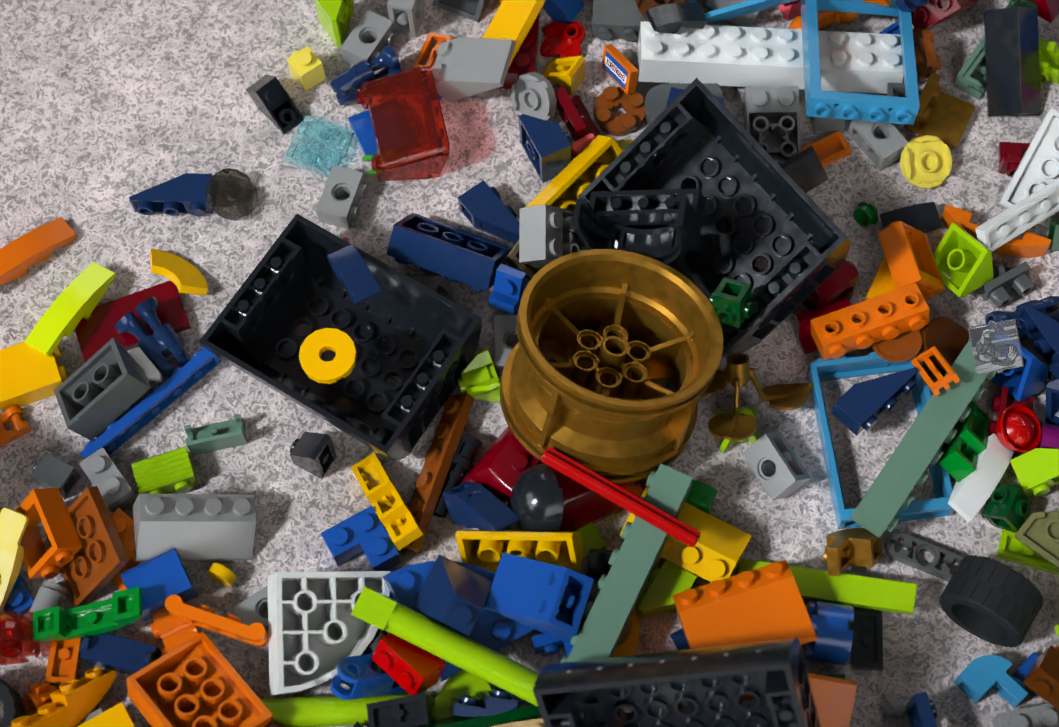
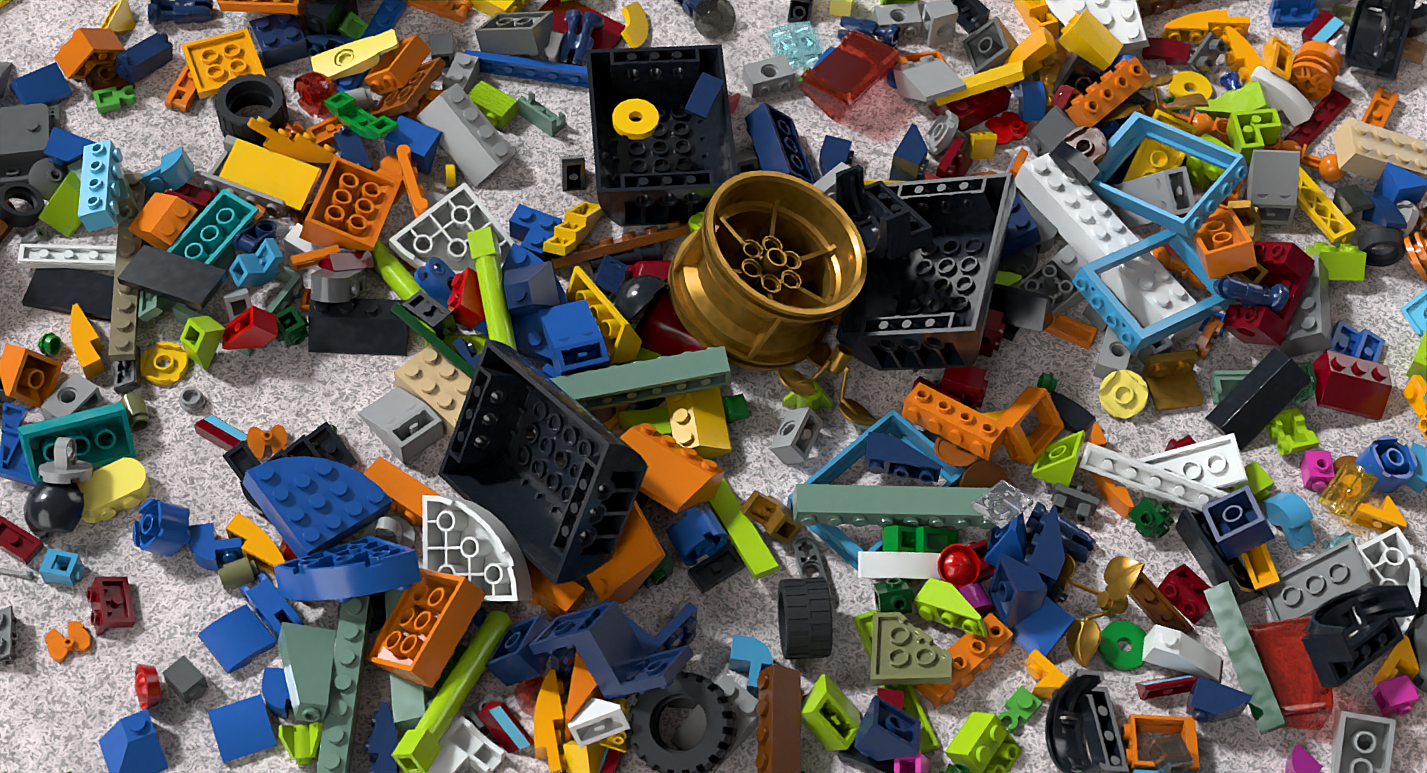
camera: 45 degrees right, 10 degrees down
red axle [541,447,701,547] -> none
dark green brick [710,277,754,328] -> none
orange tile [911,346,960,396] -> none

